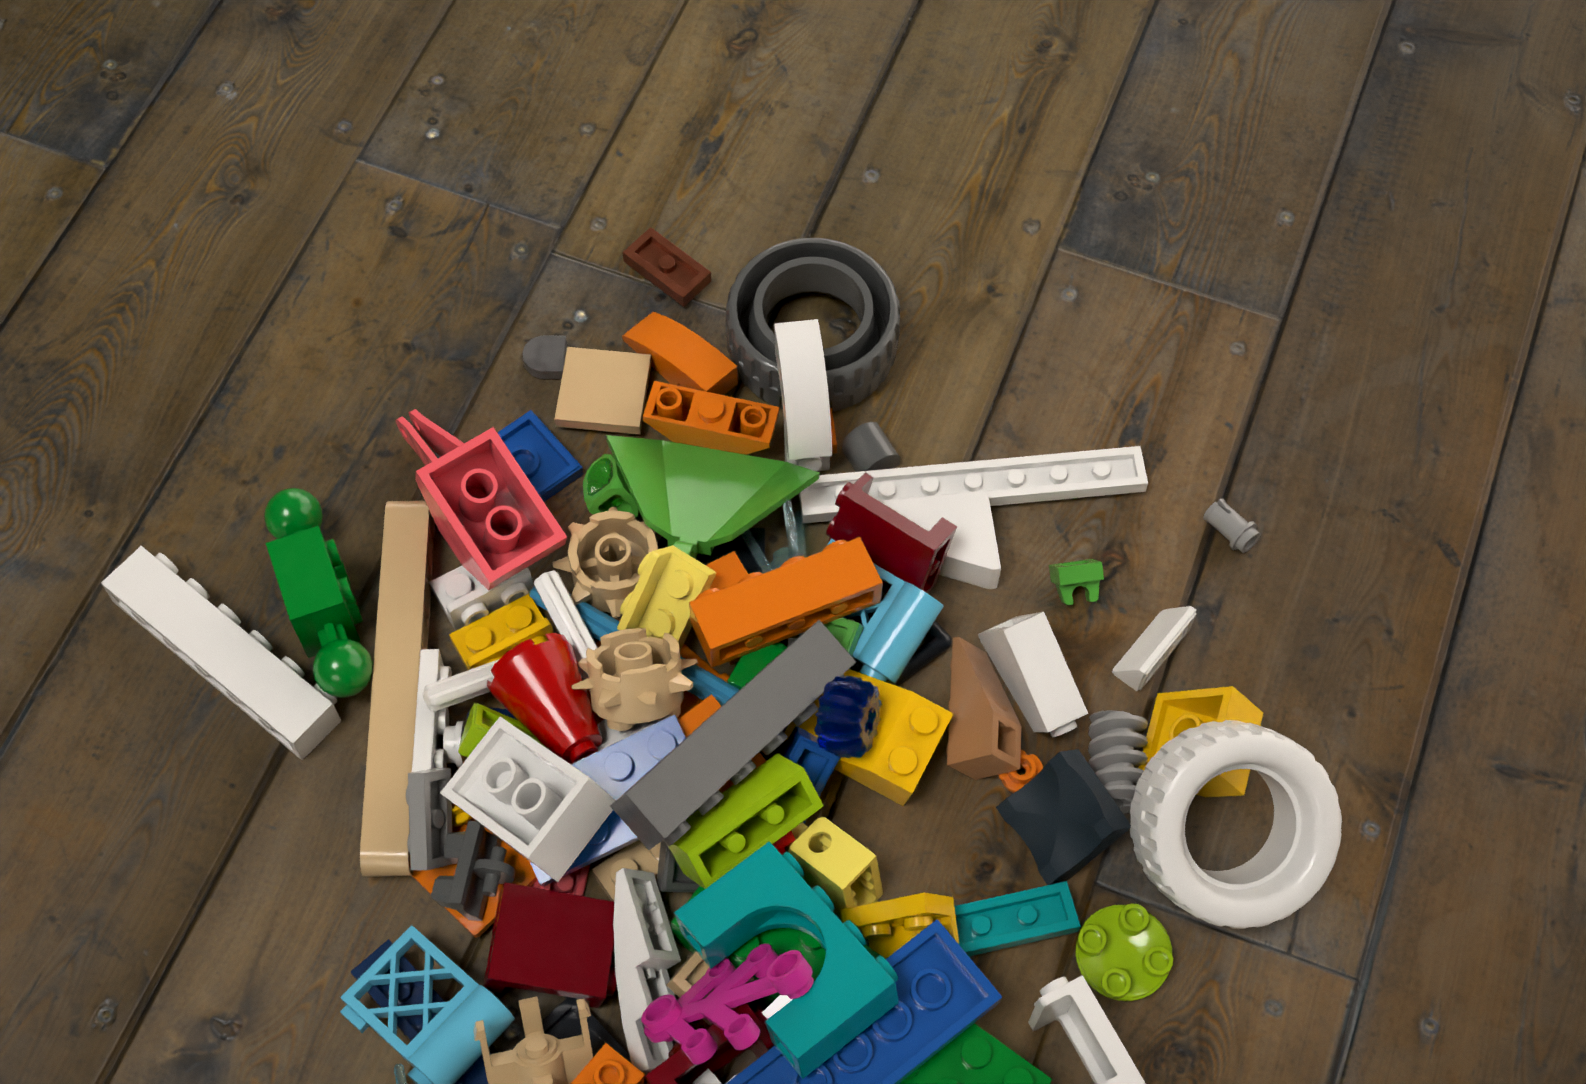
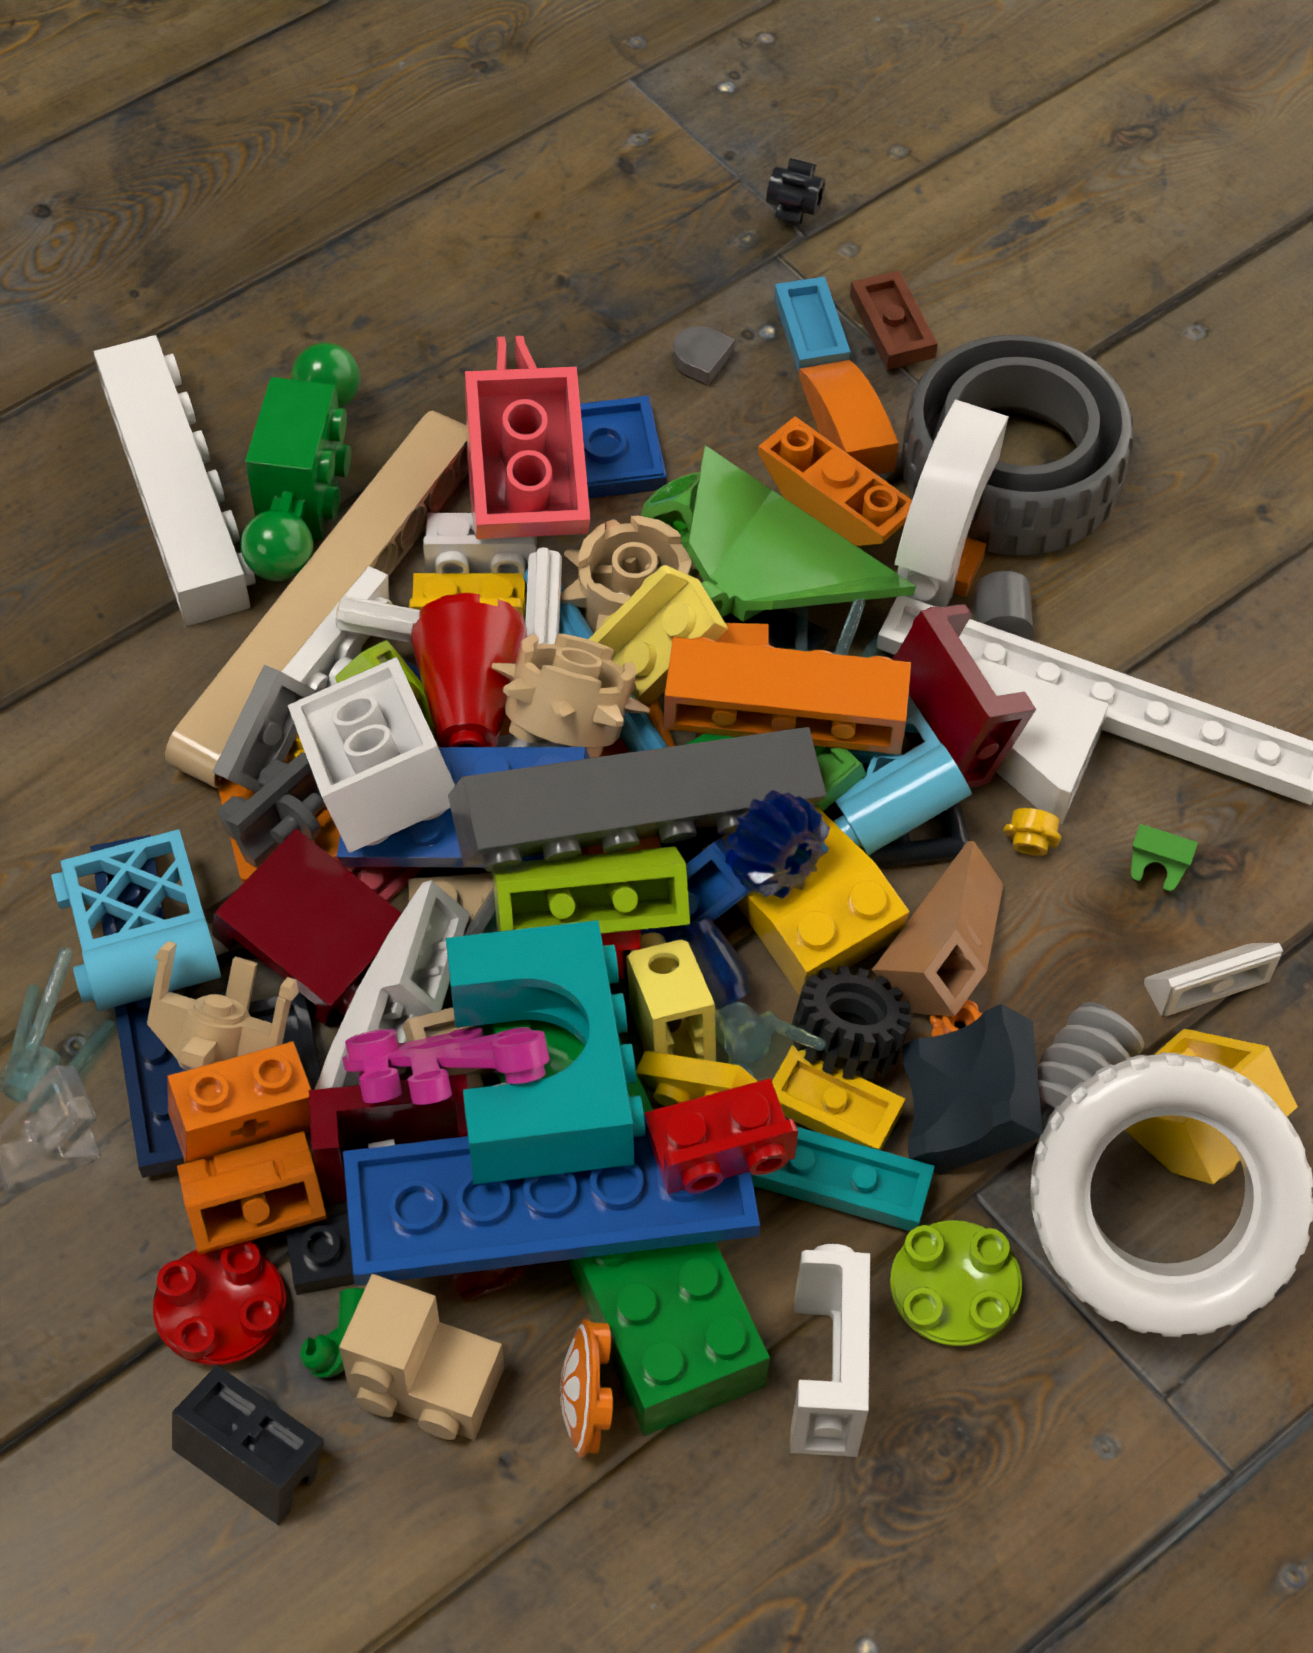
camera: 30 degrees right, 5 degrees down
tan tile [554,347,652,434] -> none
white slope [978,612,1088,737] -> none
none -> red bracket [644,1078,798,1194]
none -> clear blue cone [677,915,754,1010]
none -> clear light blue plant [715,1002,826,1078]
none -> black gear [766,158,826,224]
none -> yellow plate [772,1045,906,1151]
none -> dark azure tile [774,276,851,374]
none -> black tyre [791,966,912,1079]
none -> yellow plate [1003,808,1062,856]

